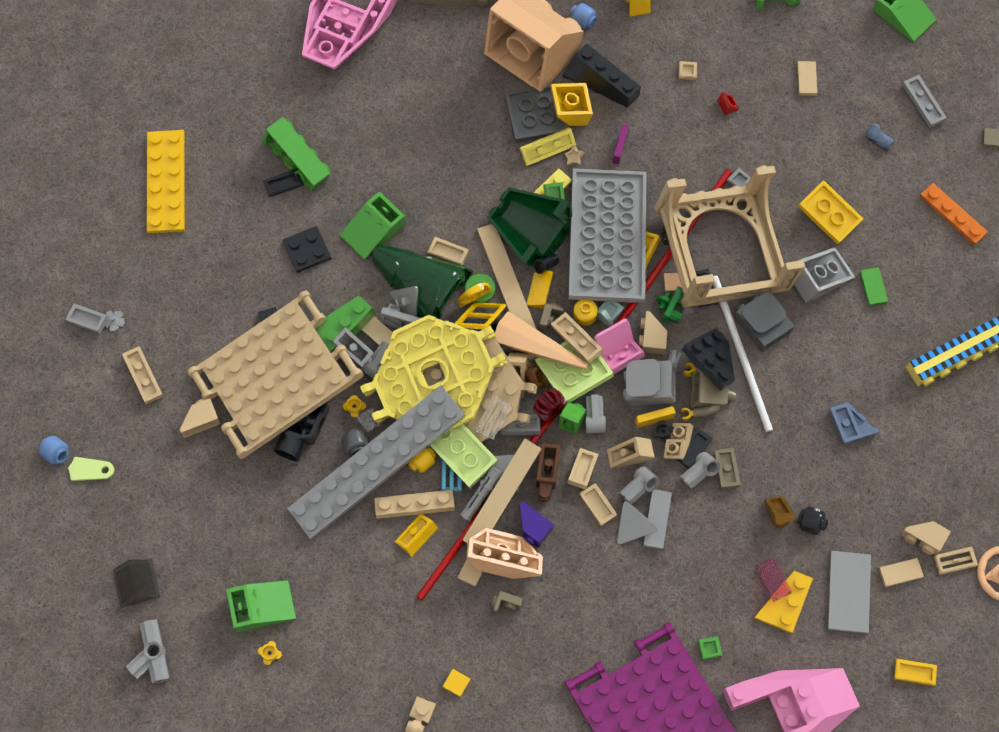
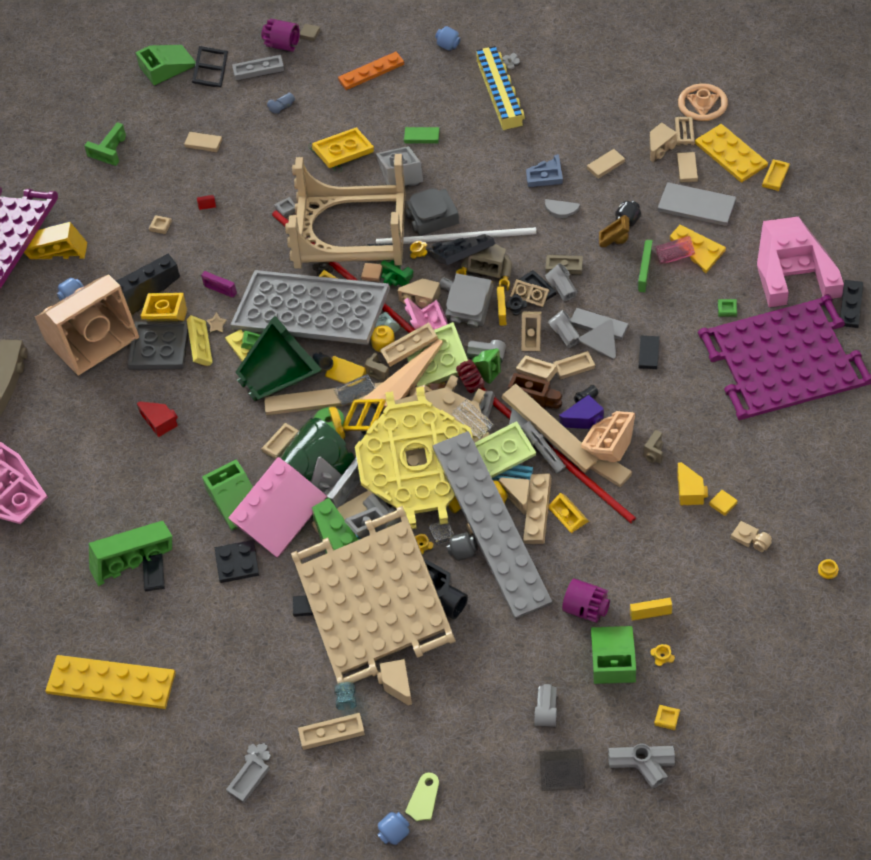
camera: 70 degrees left, 15 degrees down
none -> red slope [137,401,178,437]
none -> black window [192,46,228,87]
none -> bright pink slope [229,457,327,558]
none -> magenta gear [261,18,300,52]
none -> clear tile [334,374,376,406]
none -> clear light blue wheel [334,682,357,710]
none -> yellow plate [410,241,428,259]
none -> tan slope [499,478,530,514]
none -> light grey piece [534,684,557,727]
none -> light grey tile [545,199,580,218]
none -> magenta gear [562,578,610,623]
none -> black pin [574,385,599,403]
none -> tan tile [587,149,625,179]
none -> yellow tile [630,597,672,621]
none -> bright green tile [638,240,653,292]
none -> black tile [638,335,660,369]
none -> yellow tile [654,705,680,730]
none -> yellow slope [677,462,708,505]
none -> yellow plate [695,124,768,183]

